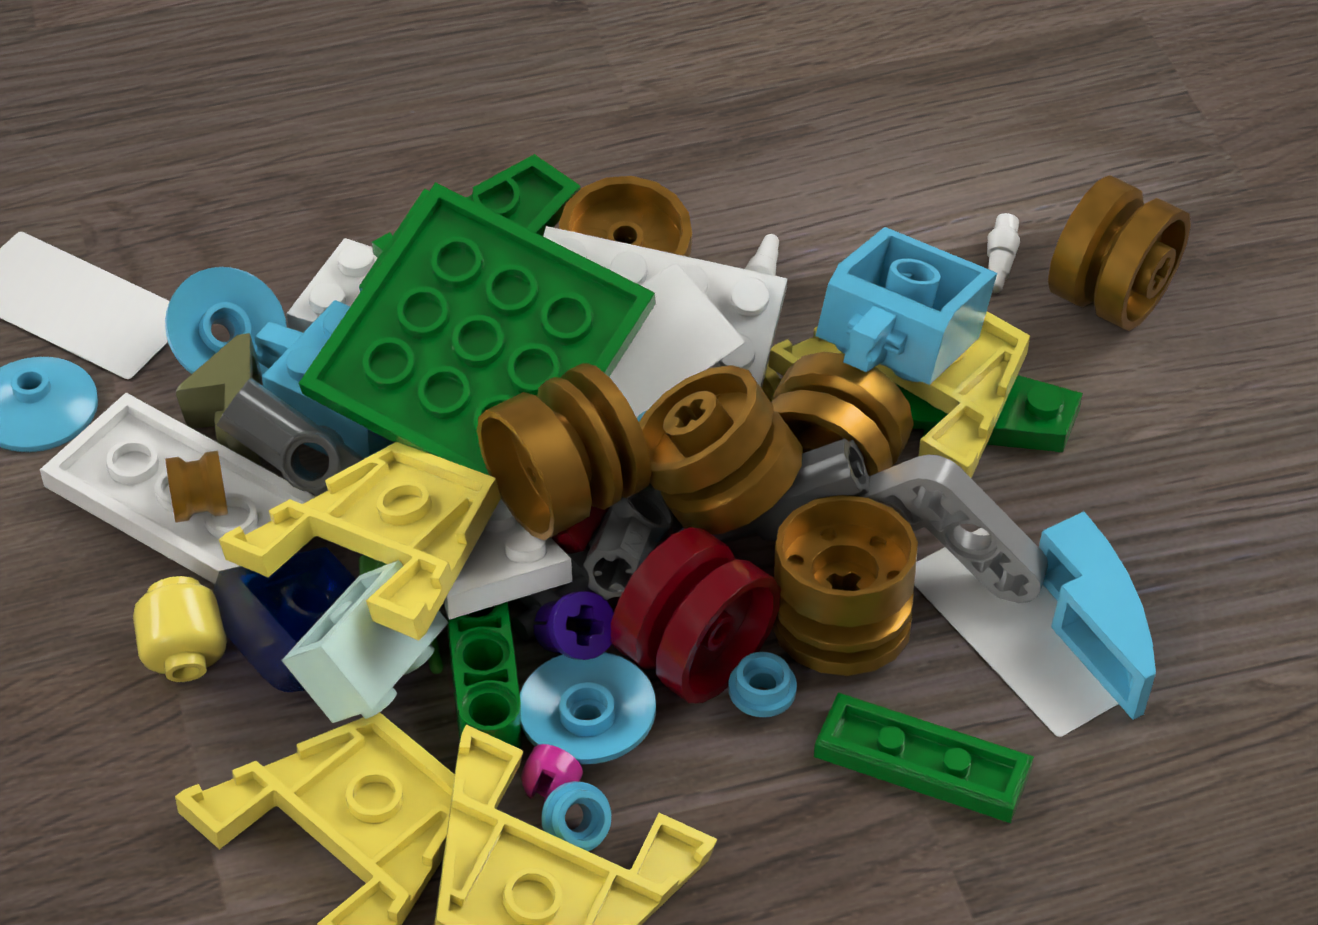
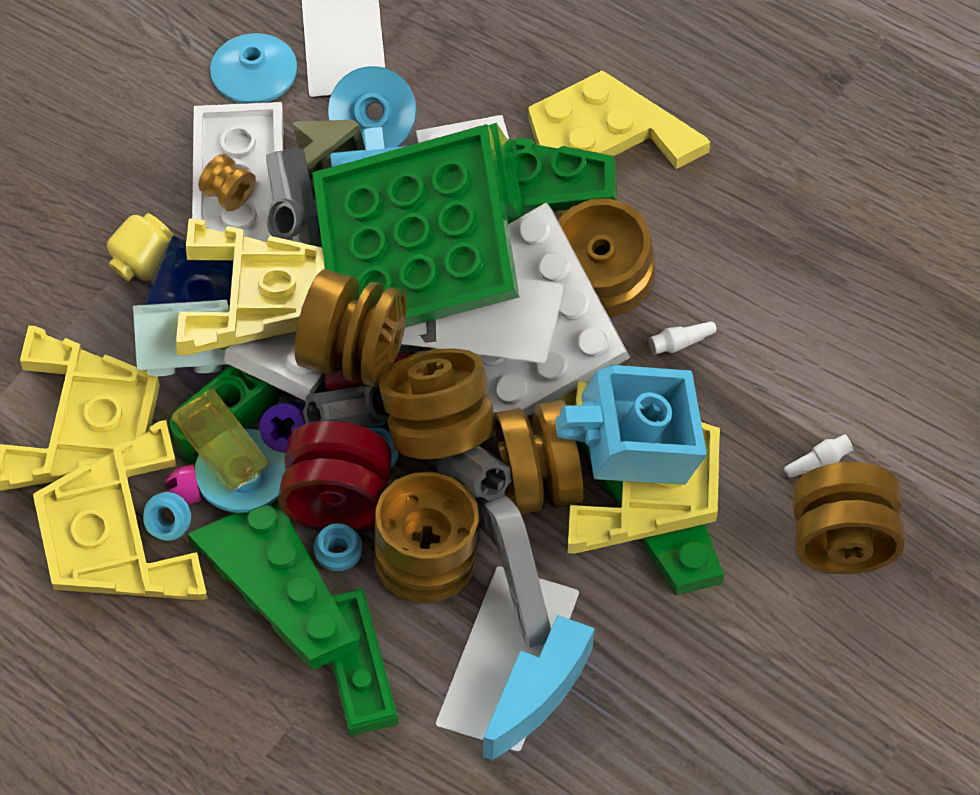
camera: 55 degrees right, 10 degrees up
none -> clear yellow tile [172,388,270,494]
none -> green wing [187,499,357,670]
none -> light yellow wing [528,70,710,219]

